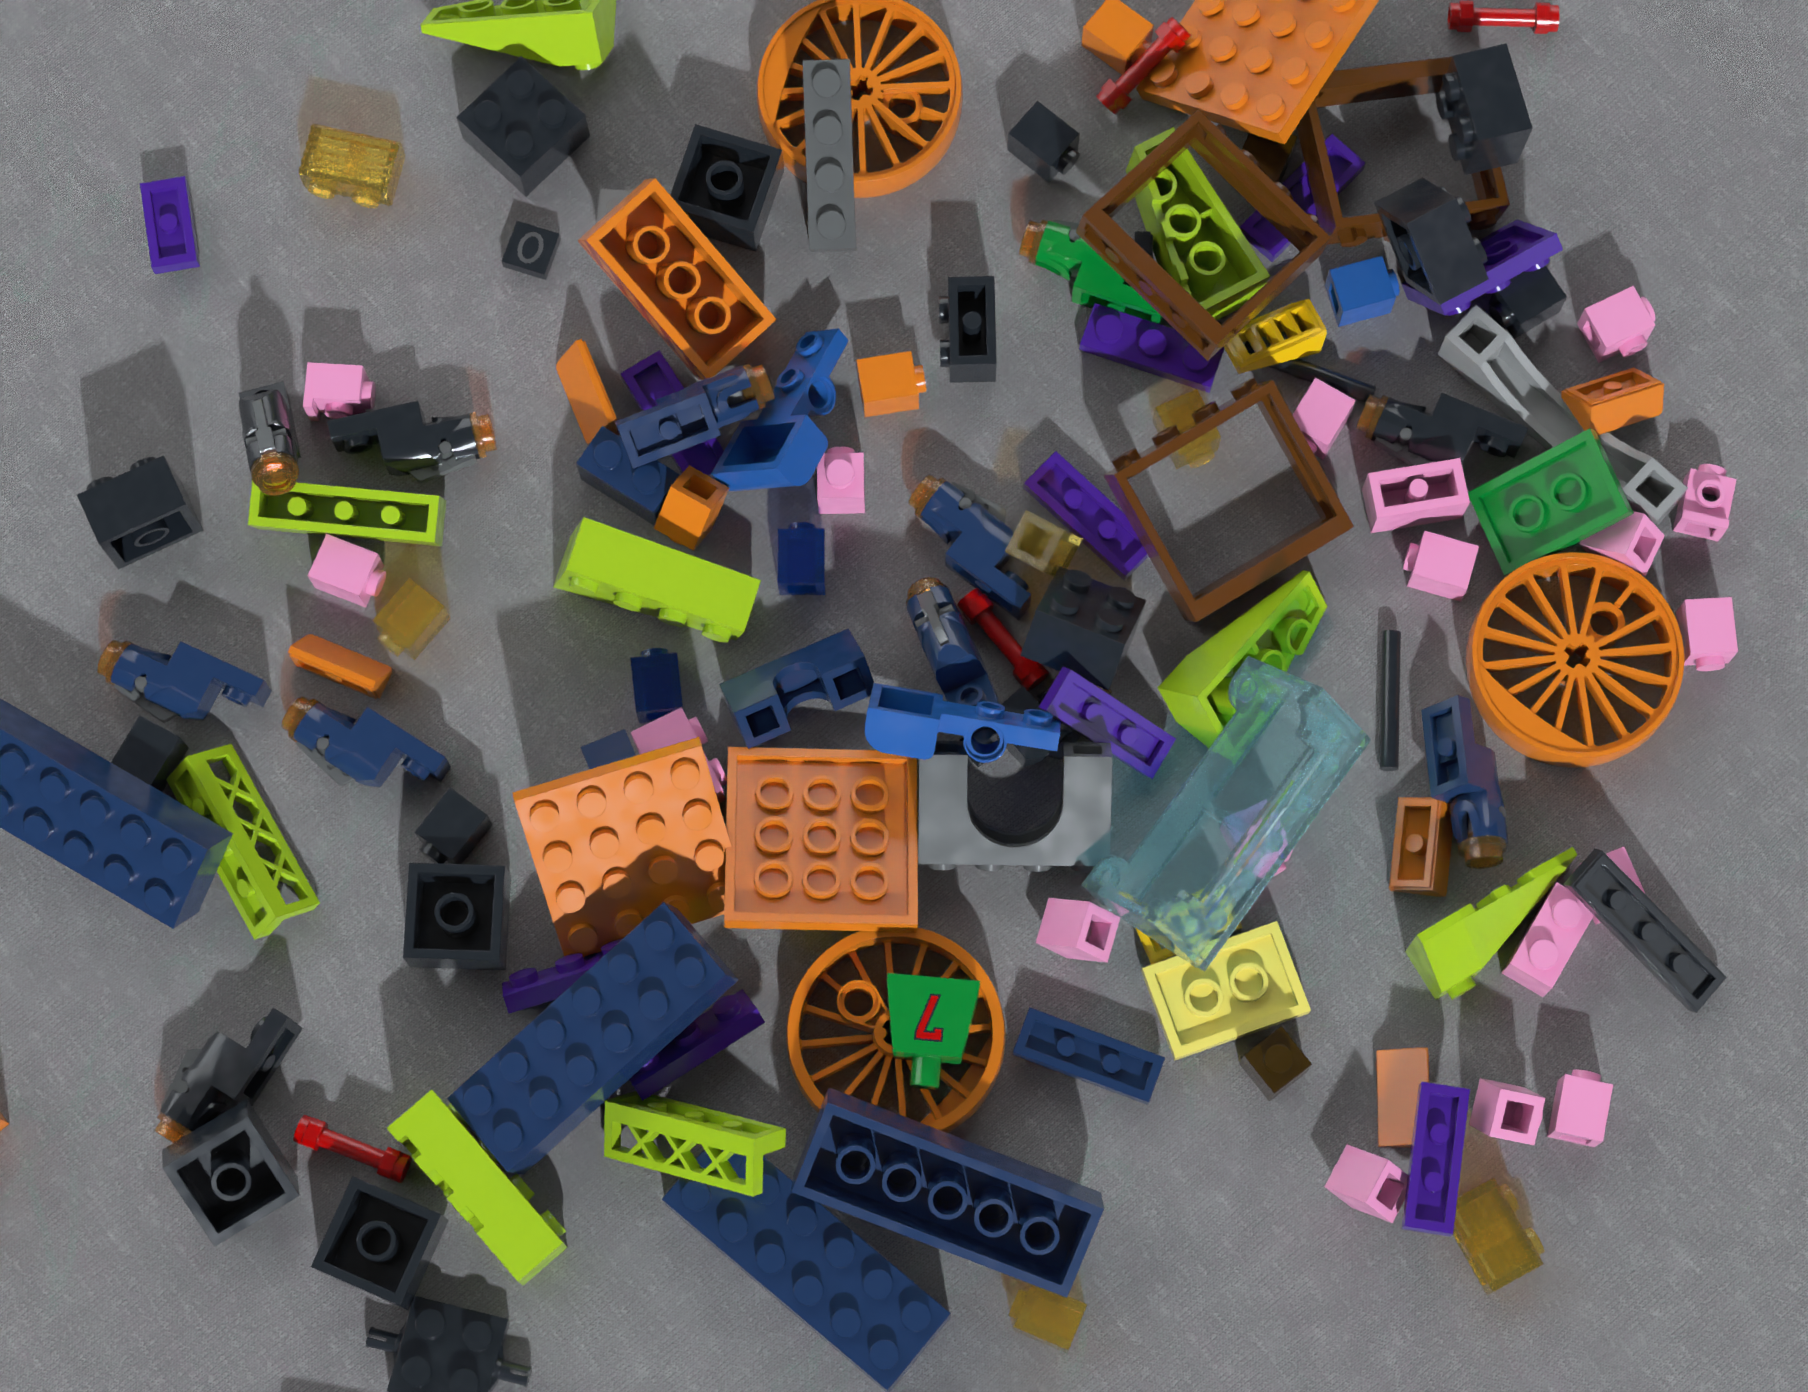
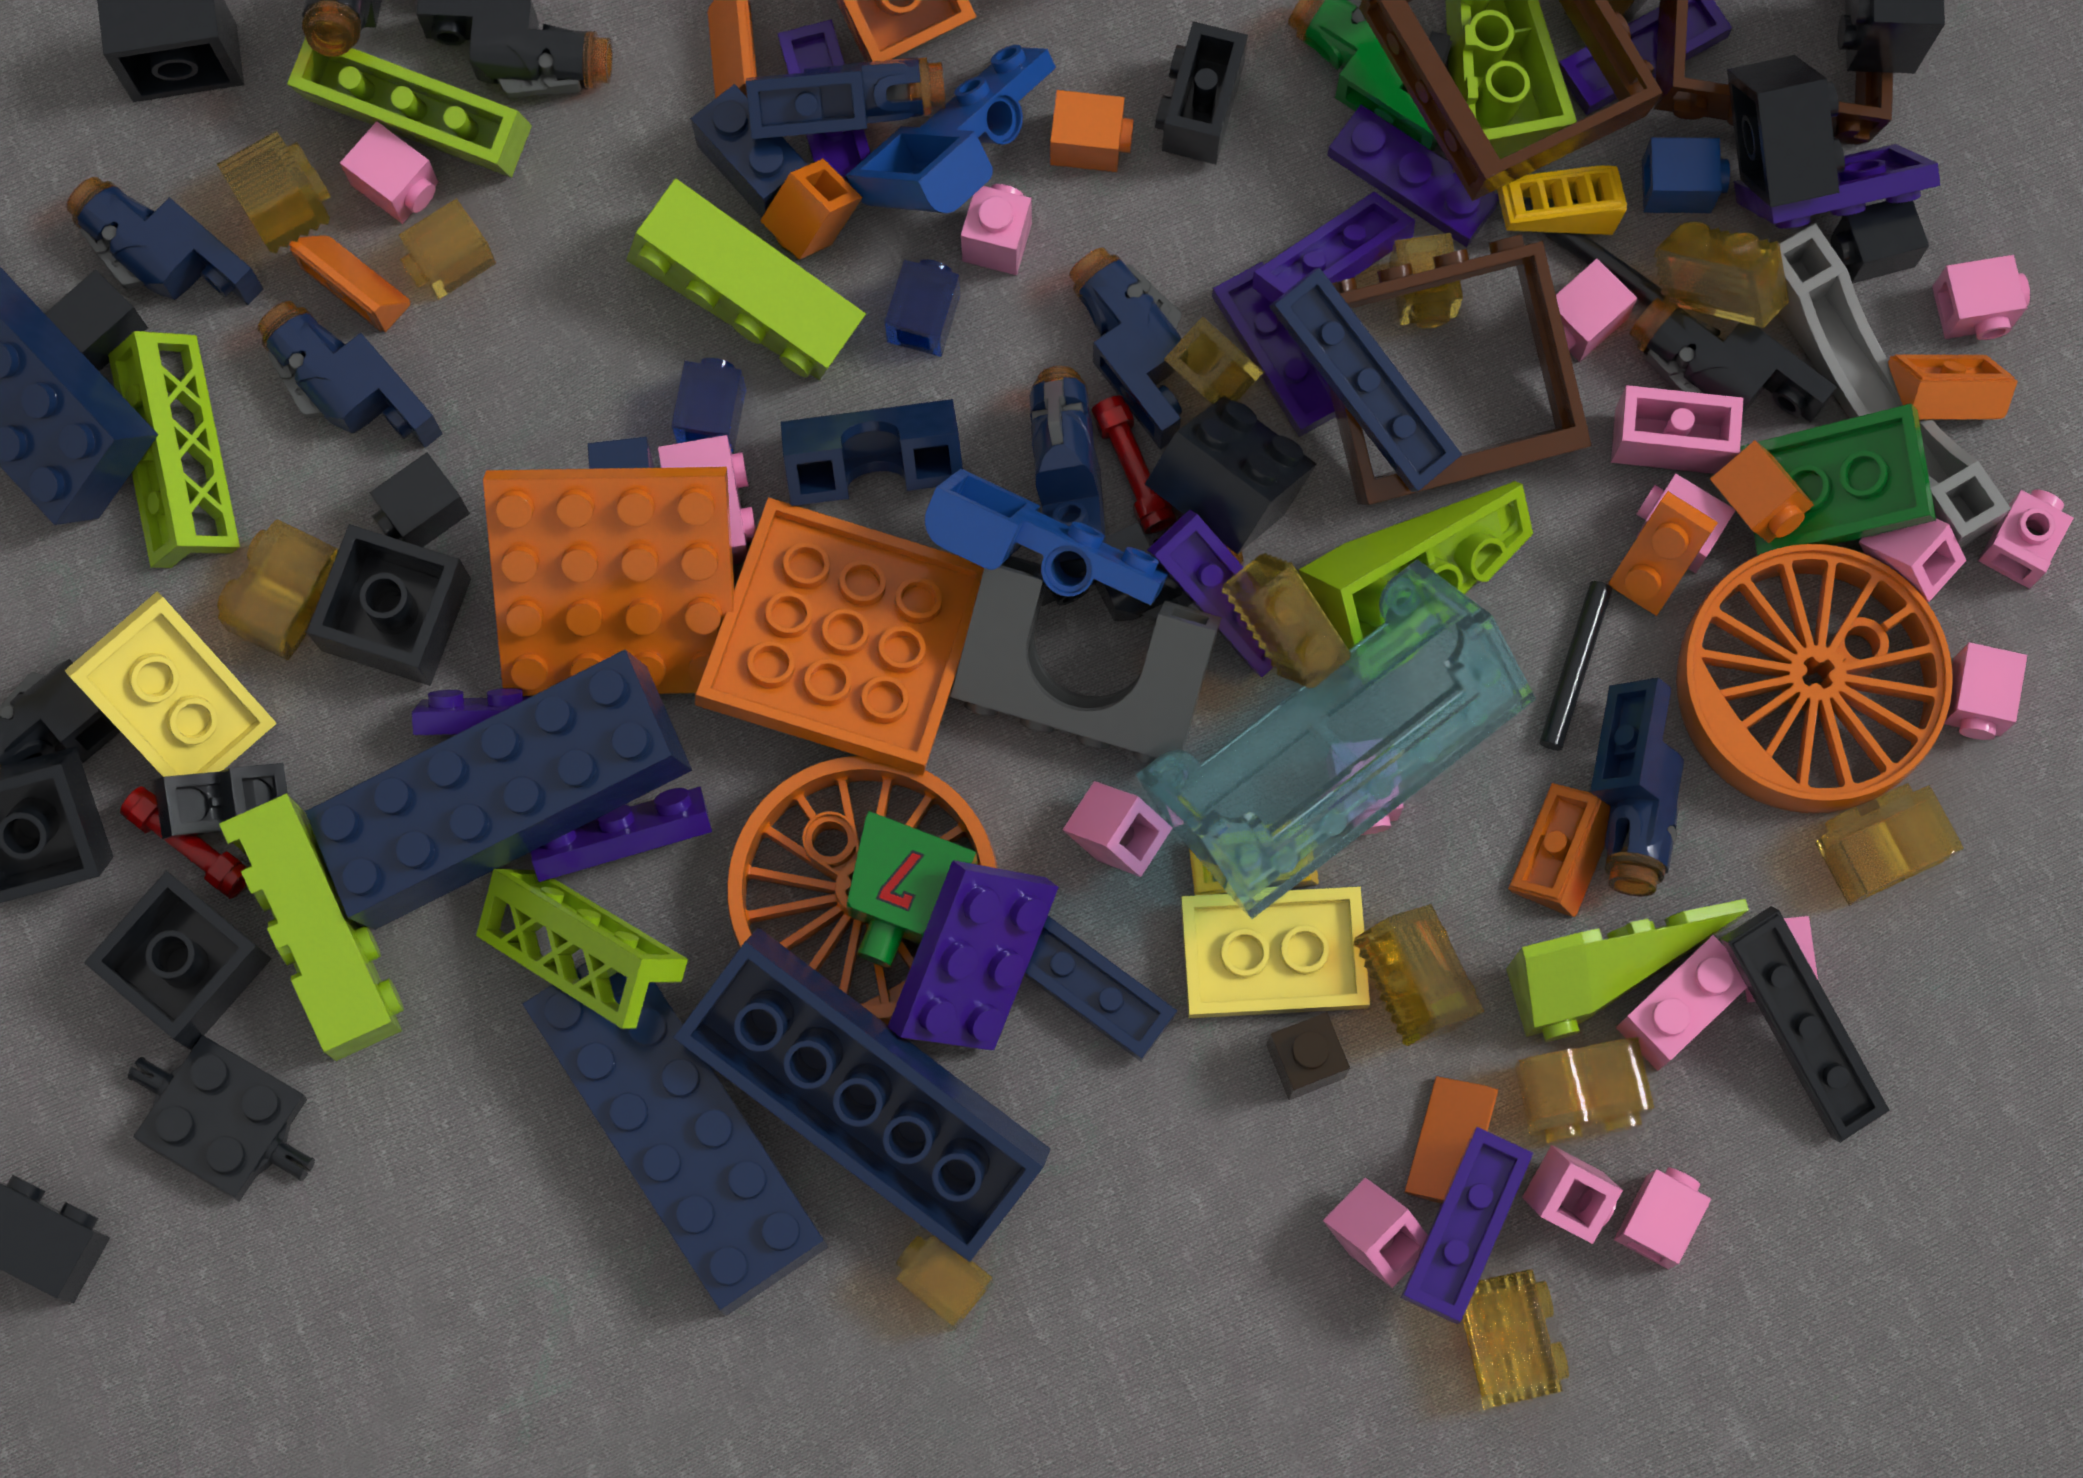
camera: 15 degrees right, 0 degrees up
none -> light yellow plate [64,592,277,777]
none -> black slope [153,763,288,839]
none -> clear yellow brick [217,131,331,253]
none -> clear yellow brick [217,519,338,661]
none -> dark purple plate [888,860,1059,1051]
none -> clear yellow brick [1222,553,1351,688]
none -> dark purple plate [1253,191,1415,303]
none -> dark blue plate [1269,268,1462,492]
none -> clear yellow brick [1353,904,1485,1046]
none -> clear yellow brick [1515,1037,1654,1144]
none -> orange plate [1608,491,1718,616]
none -> clear yellow brick [1654,221,1789,328]
none -> orange brick [1710,440,1814,543]
none -> clear yellow brick [1815,783,1964,906]

